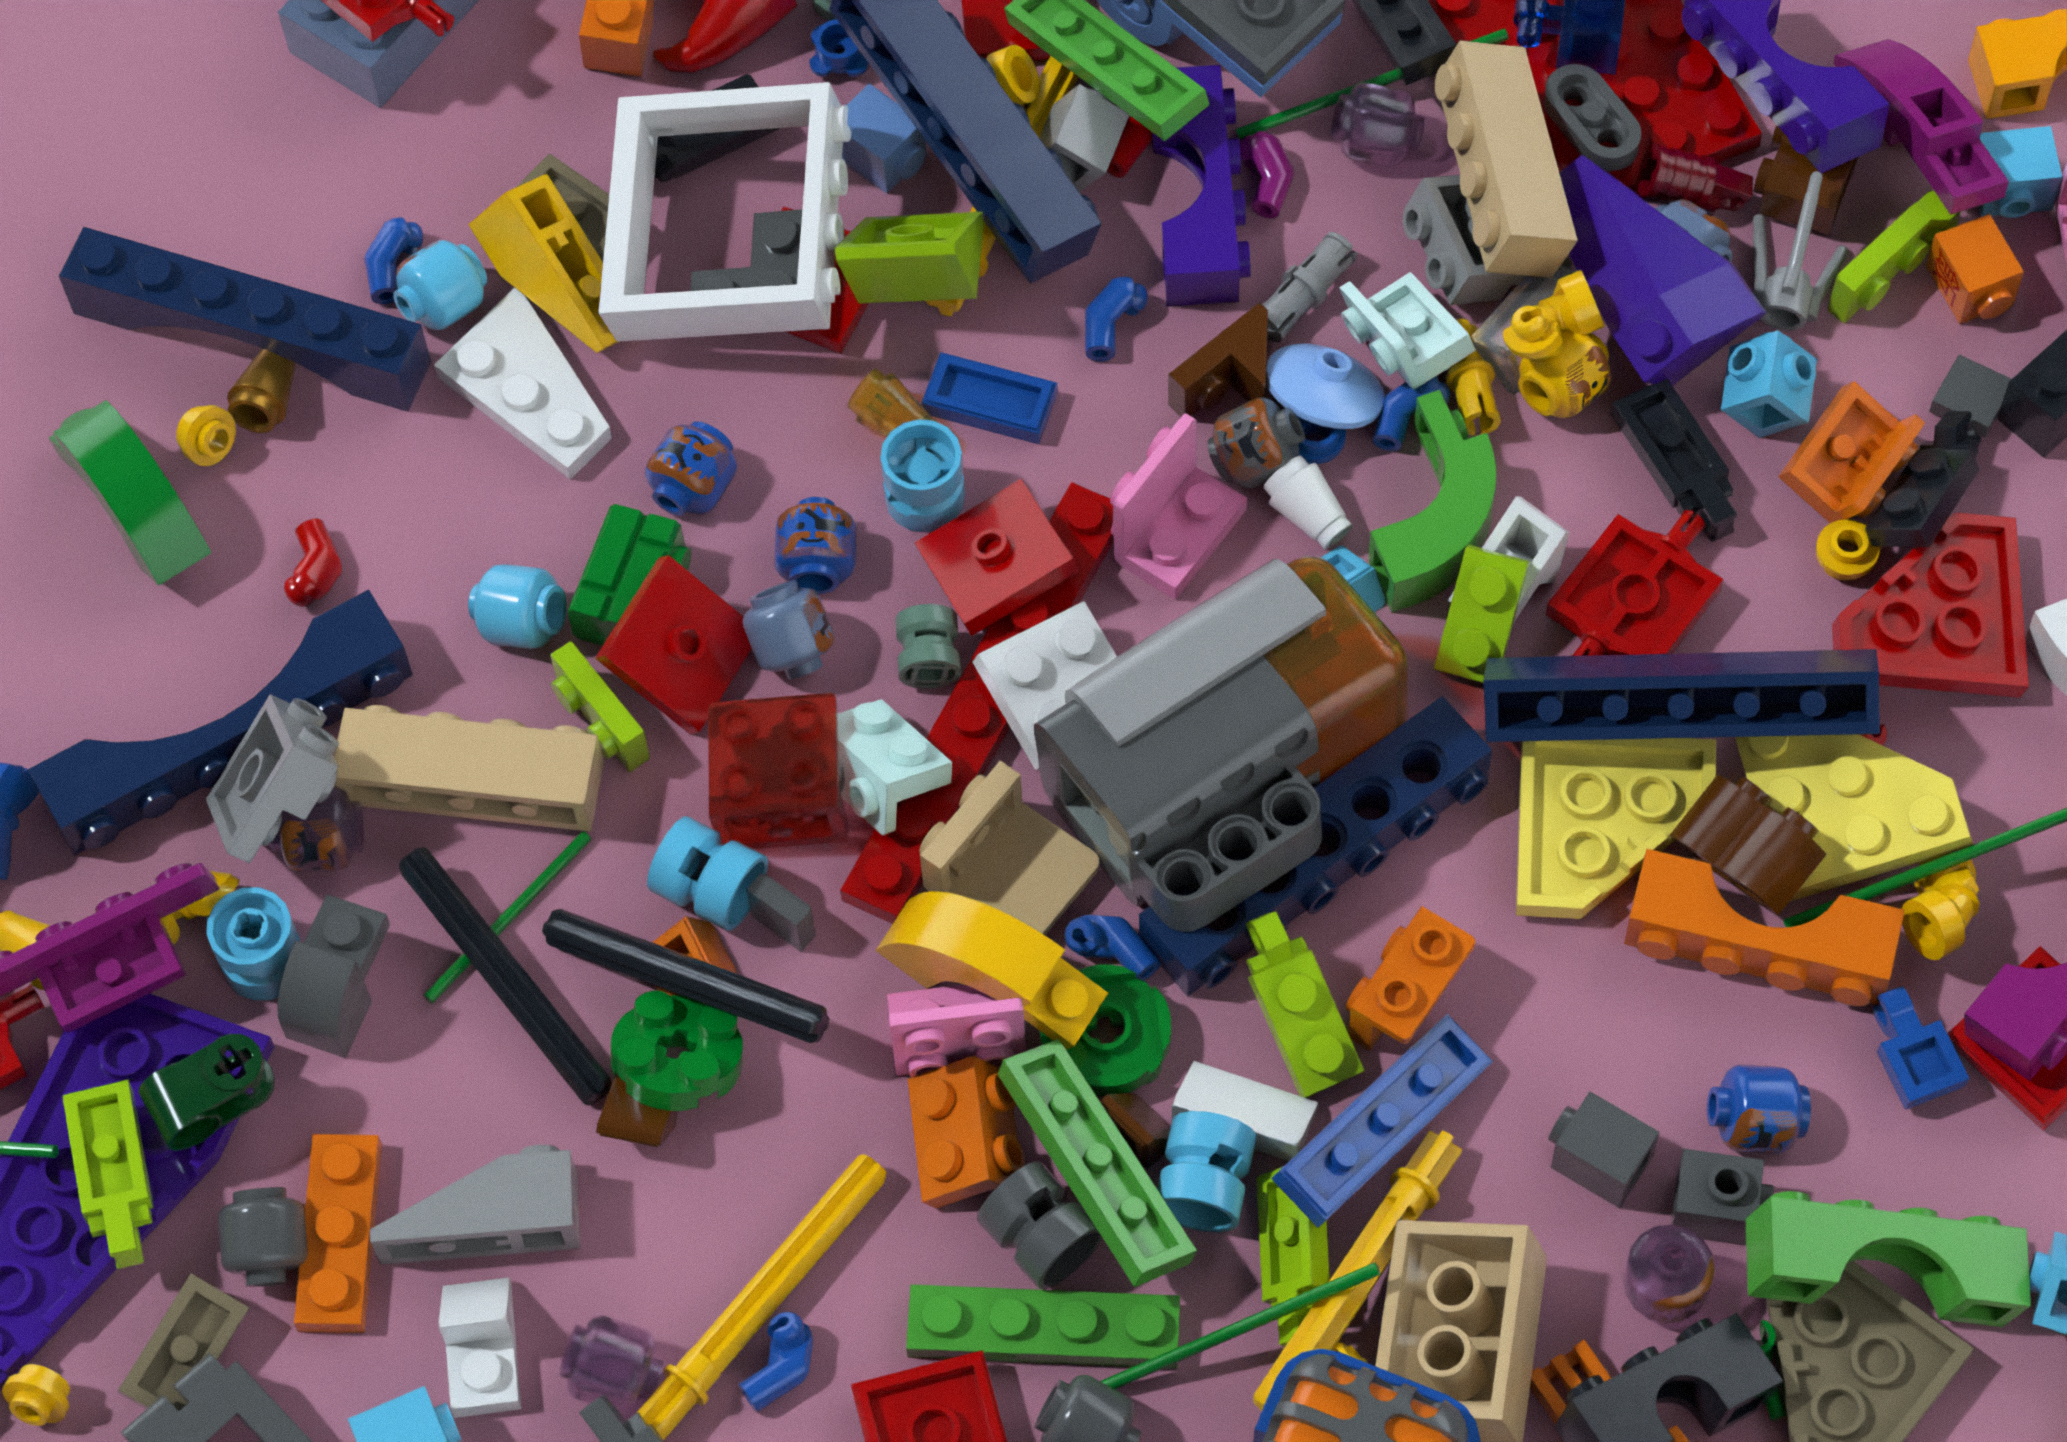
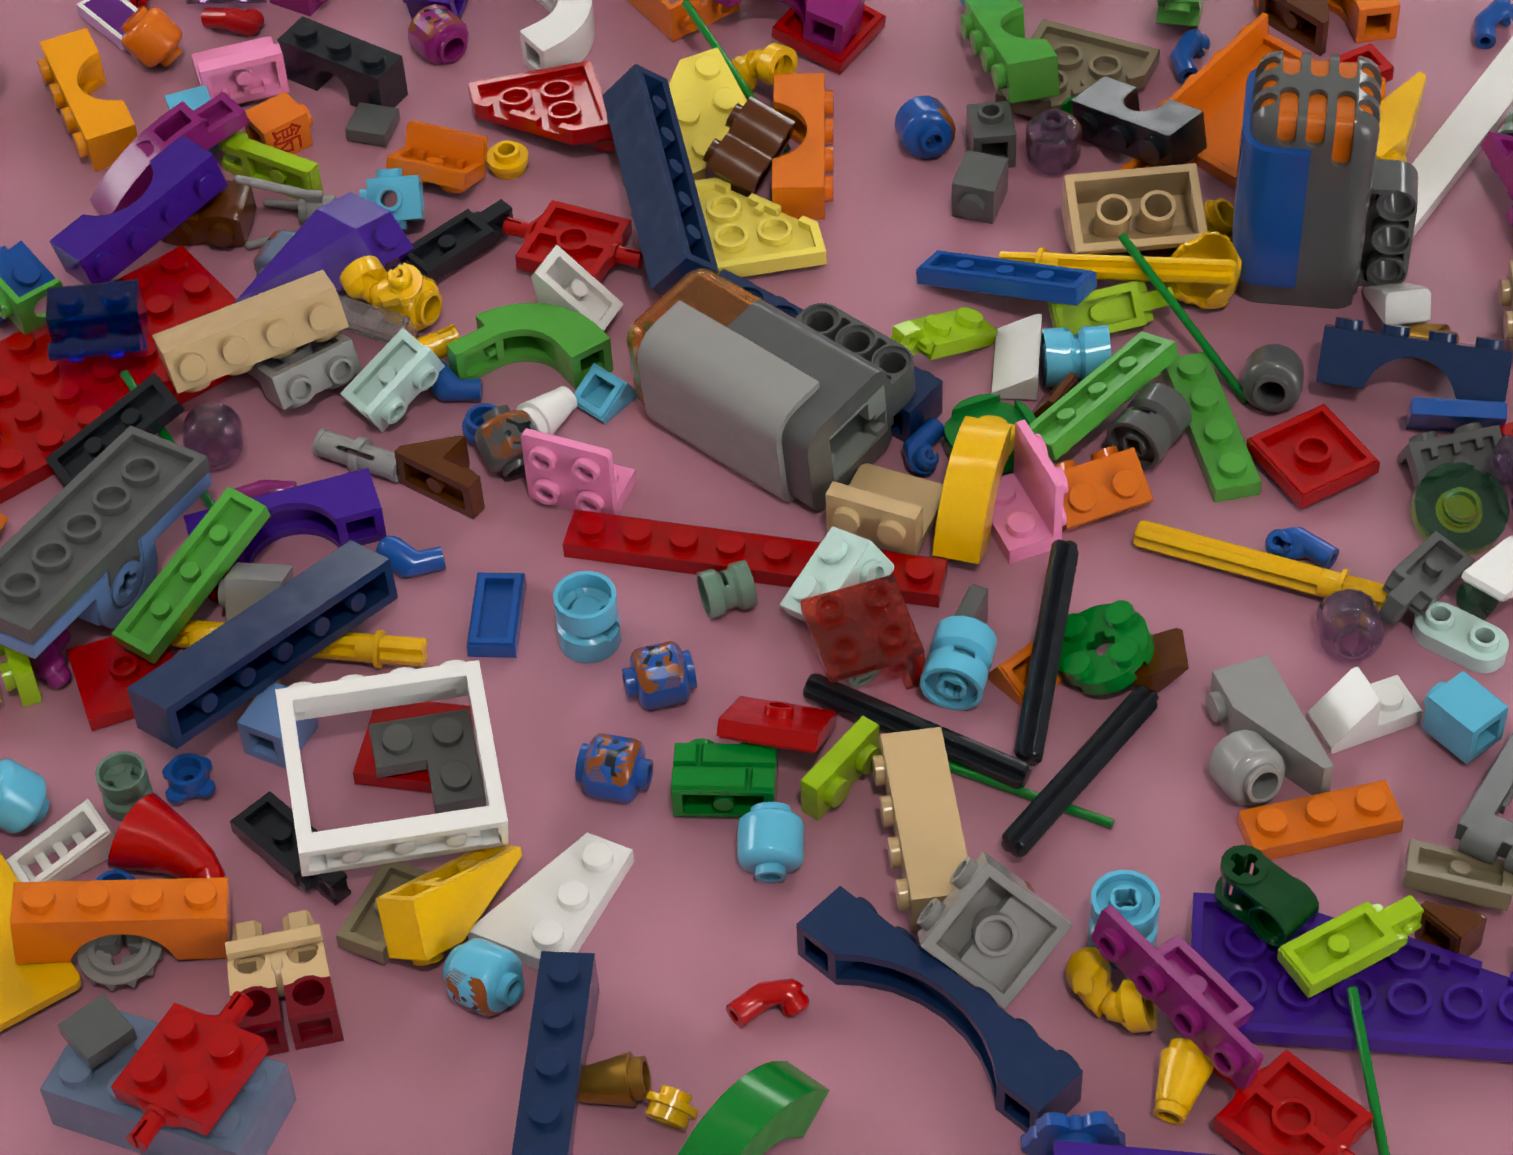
camera: 105 degrees left, 15 degrees down
dark grey head [218,1187,308,1287] -> none
dark grey brick [278,894,390,1058] -> none
blue arm [364,217,423,304] -> none
sand blue head [742,580,835,679] -> none
lime slope [835,212,984,304] -> none
clear yellow cone [847,368,939,436] -> none
red plate [915,479,1080,636] -> none
white plate [972,601,1117,771] -> none
light blue dish [1266,343,1384,429] -> none
orange bracket [1345,906,1475,1051] -> none
lime plate [1434,545,1530,683] -> none
dark grey plate [1544,64,1641,171] -> none
dark red hinge [1637,143,1753,213] -> none
black hinge [1865,411,1982,547] -> none
blue plate [1872,986,1970,1110] -> none
none -> hips [225,910,344,1057]
none -> black axle [803,673,1032,789]
none -> light grey head [1208,729,1286,806]
none -> reddish brown slope [1414,901,1487,957]

